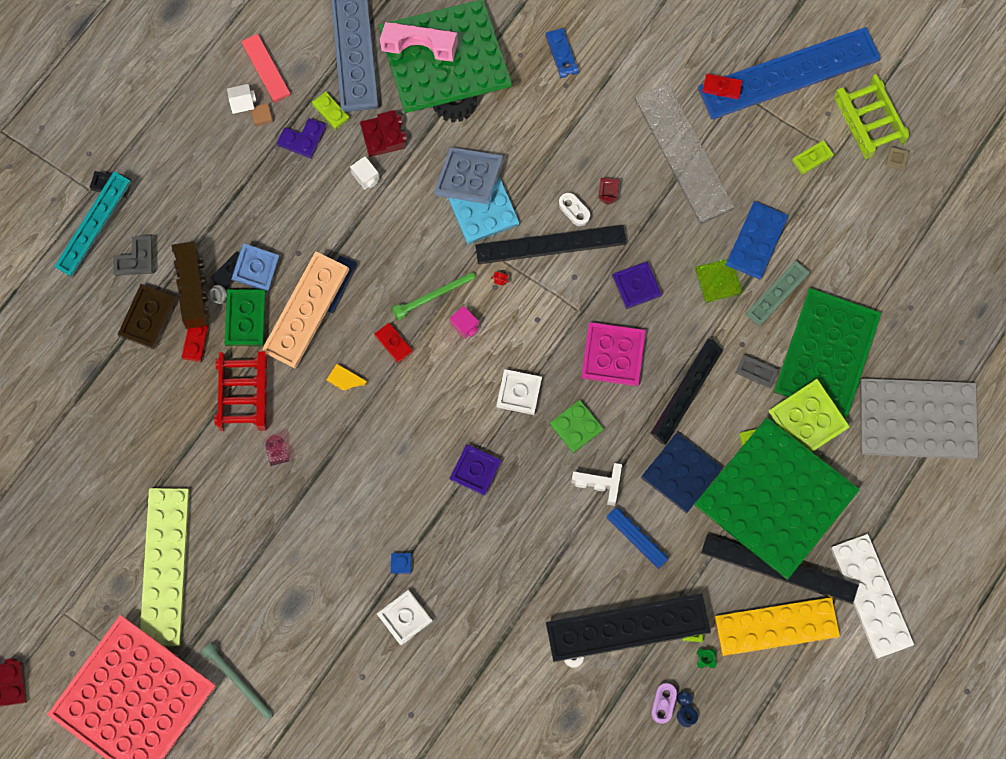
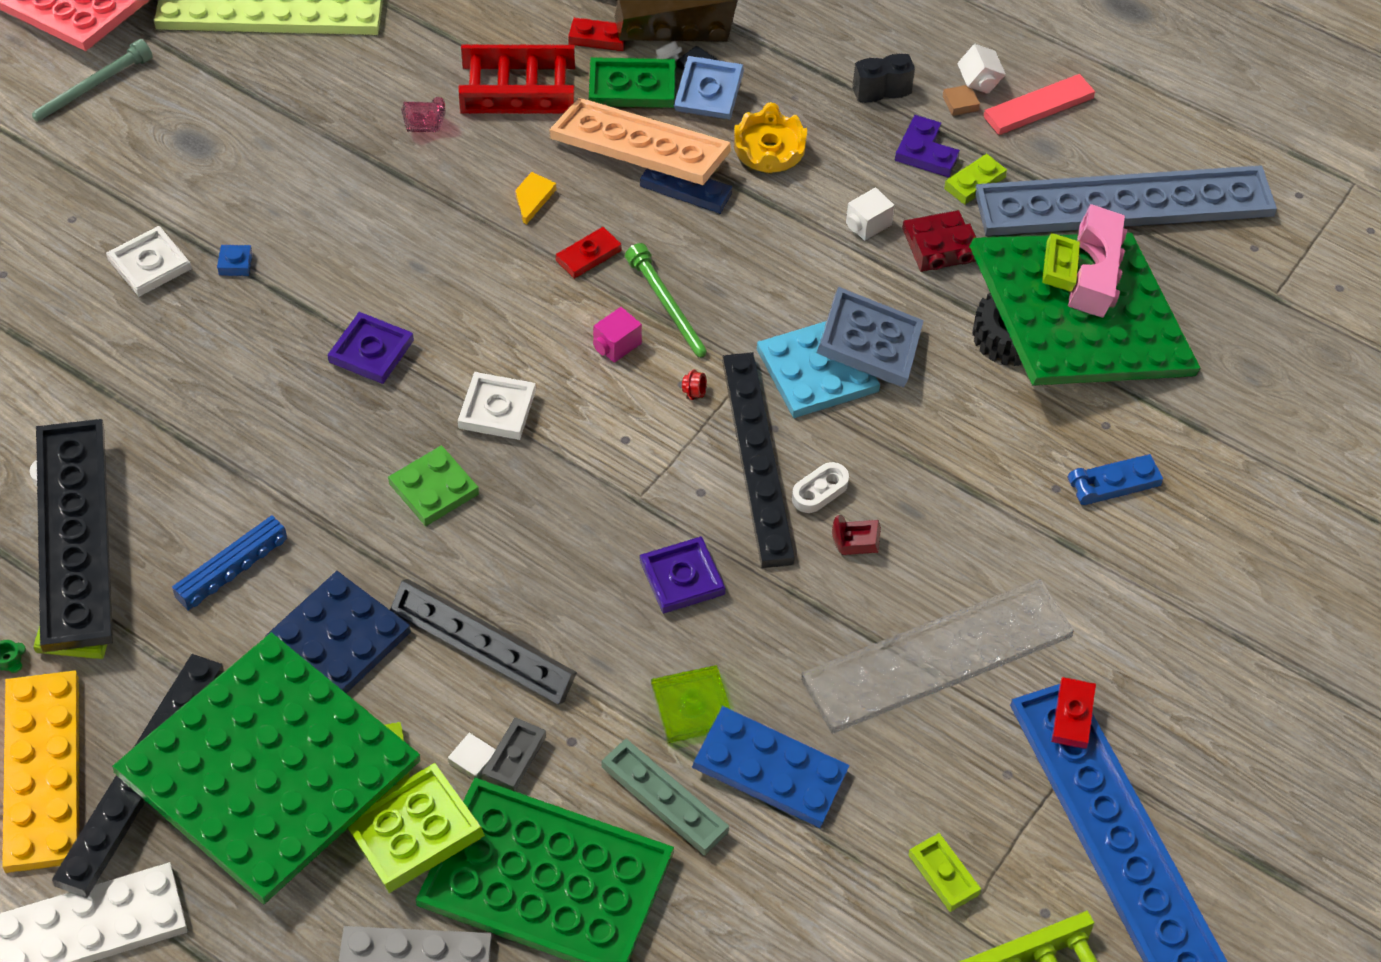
camera: 90 degrees right, 20 degrees down
white bracket [571,463,622,506] -> none
dark pink plate [581,322,646,387] -> none
none -> white tile [448,733,496,779]
none -> yellow plate [734,102,807,173]
none -> black brick [852,53,915,103]
none -> lime plate [1042,233,1080,292]

